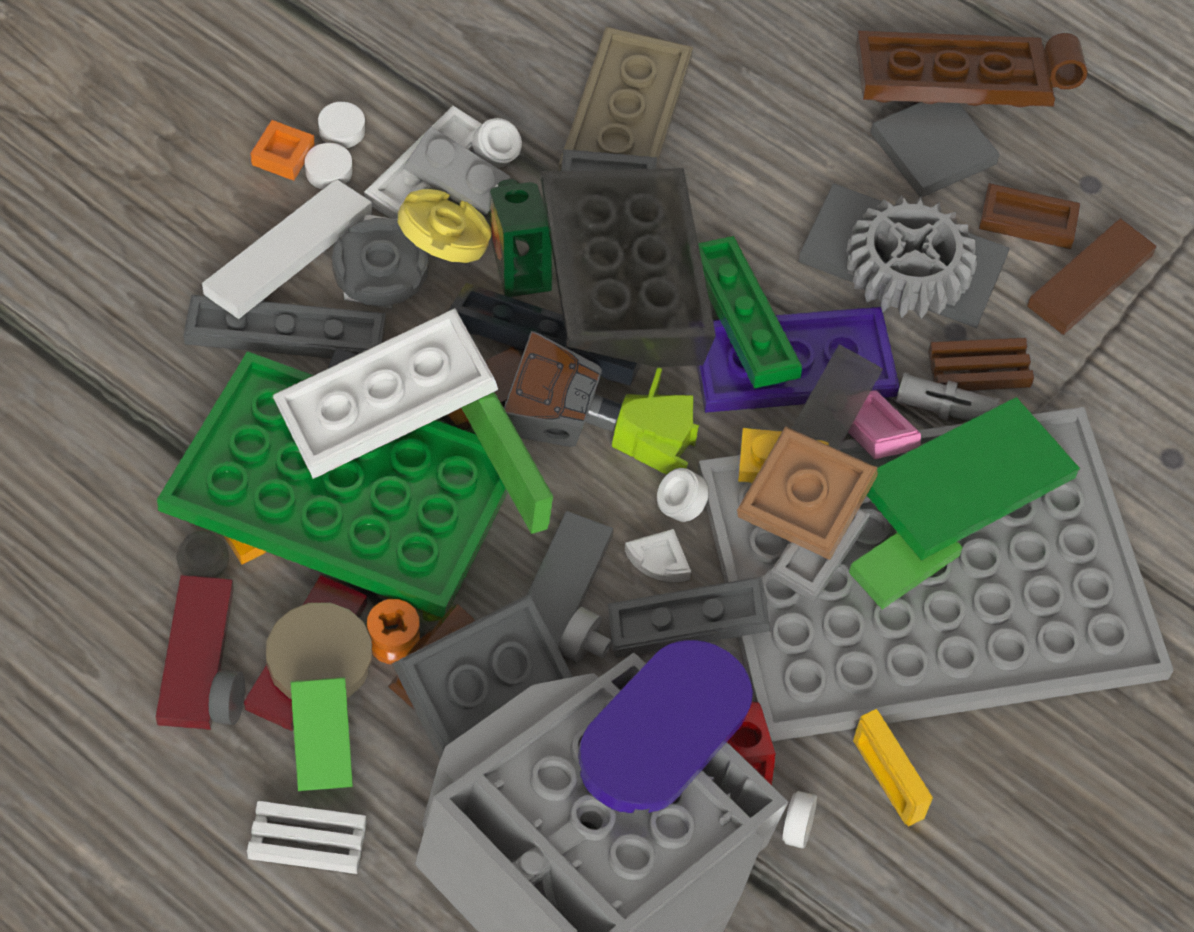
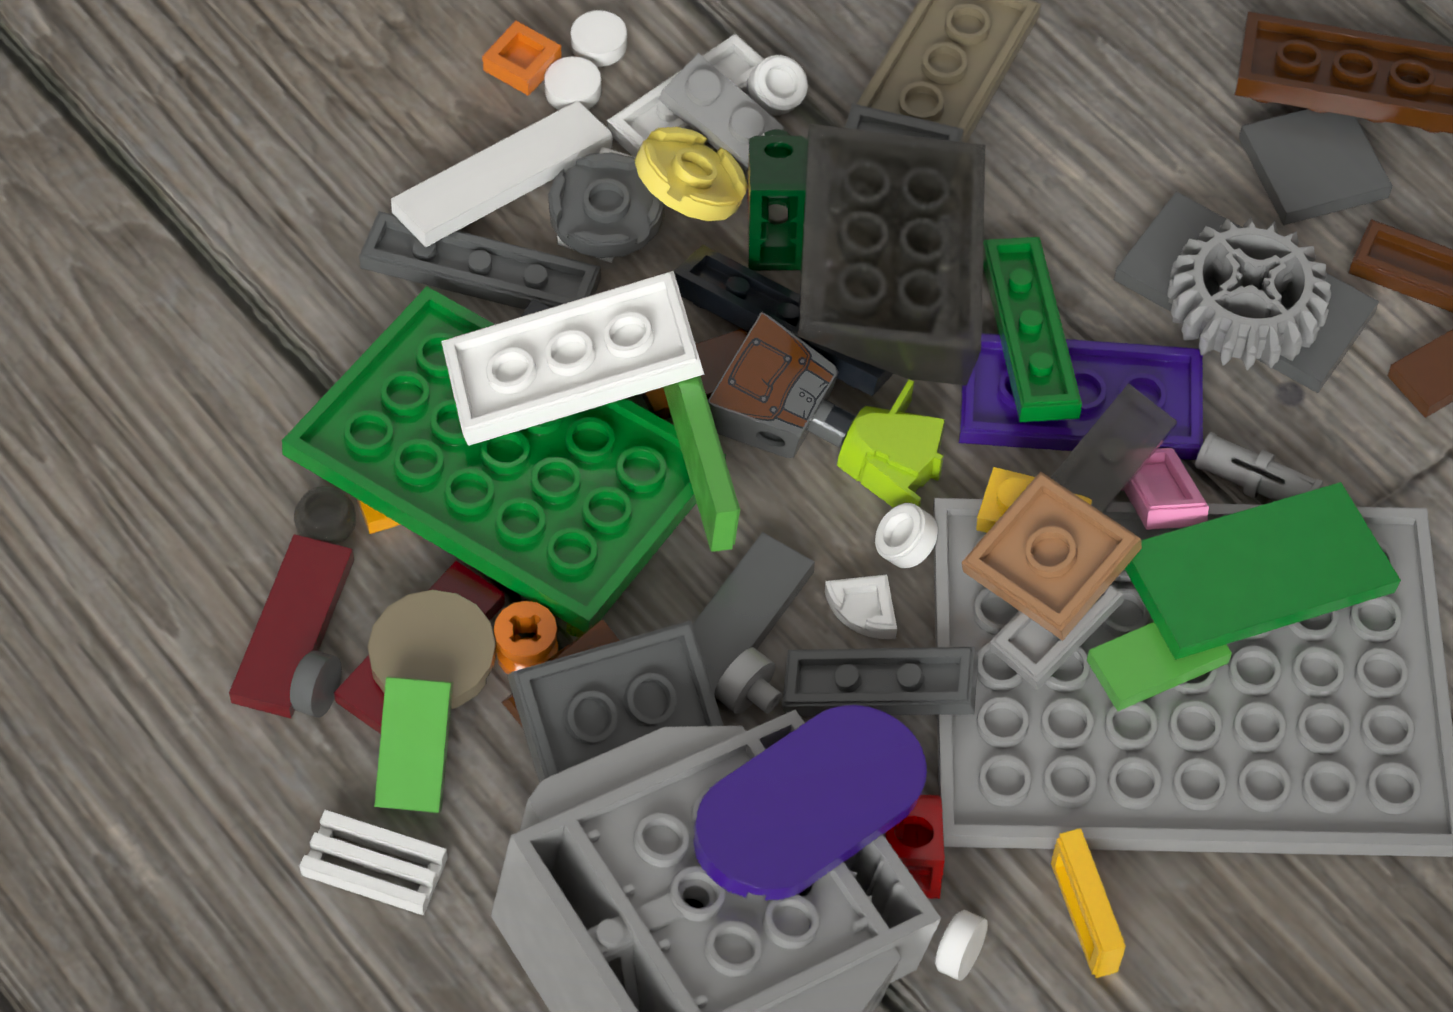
camera: 15 degrees right, 0 degrees up
reddish brown tile [928,338,1034,391] -> none

